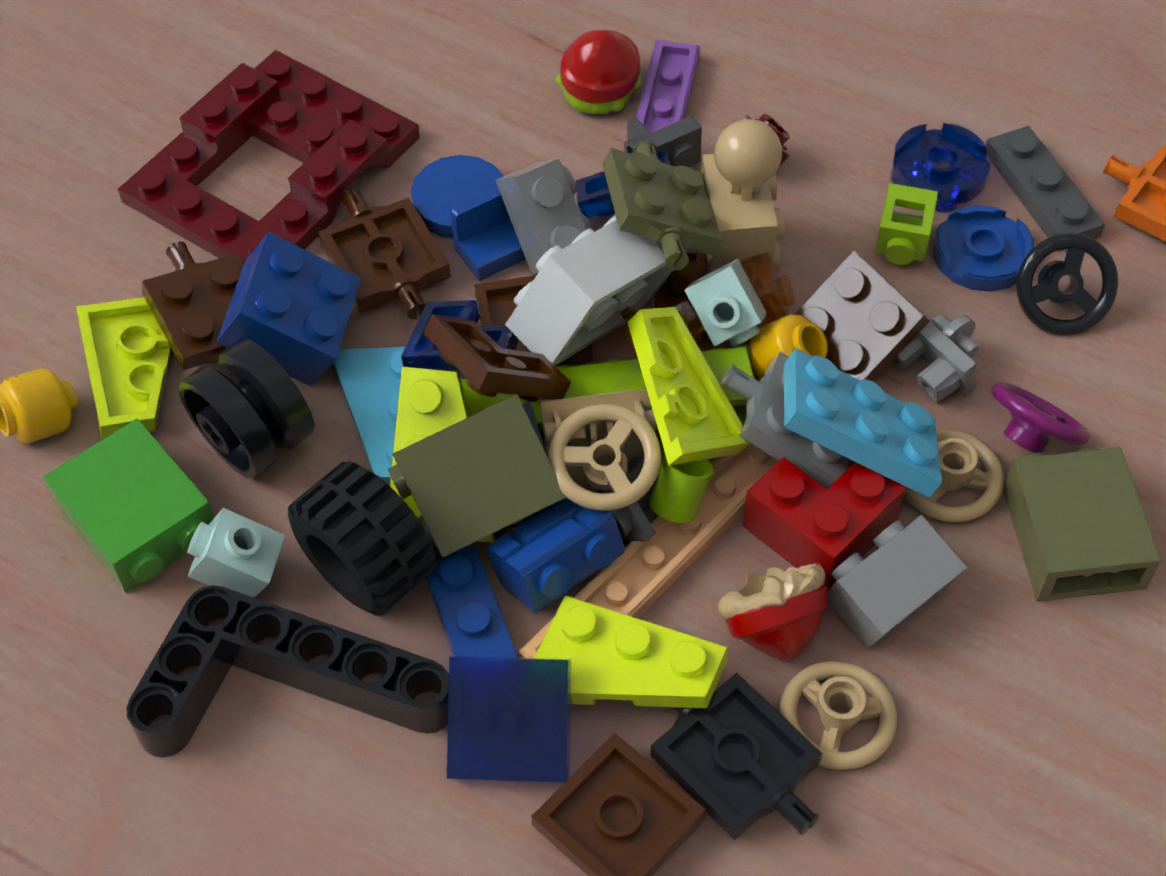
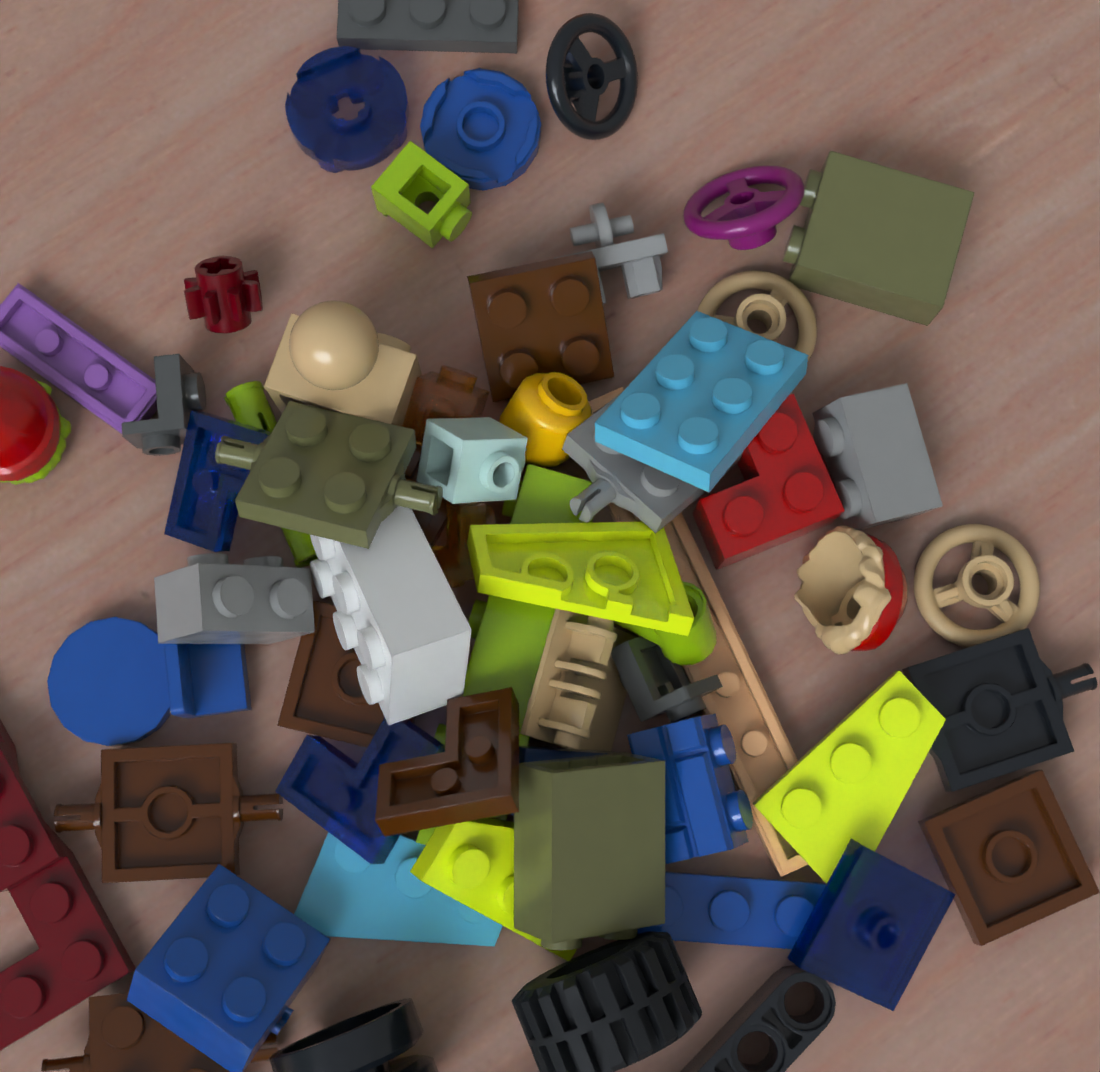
camera: 70 degrees left, 25 degrees up
tan piece [548,404,661,511] -> none

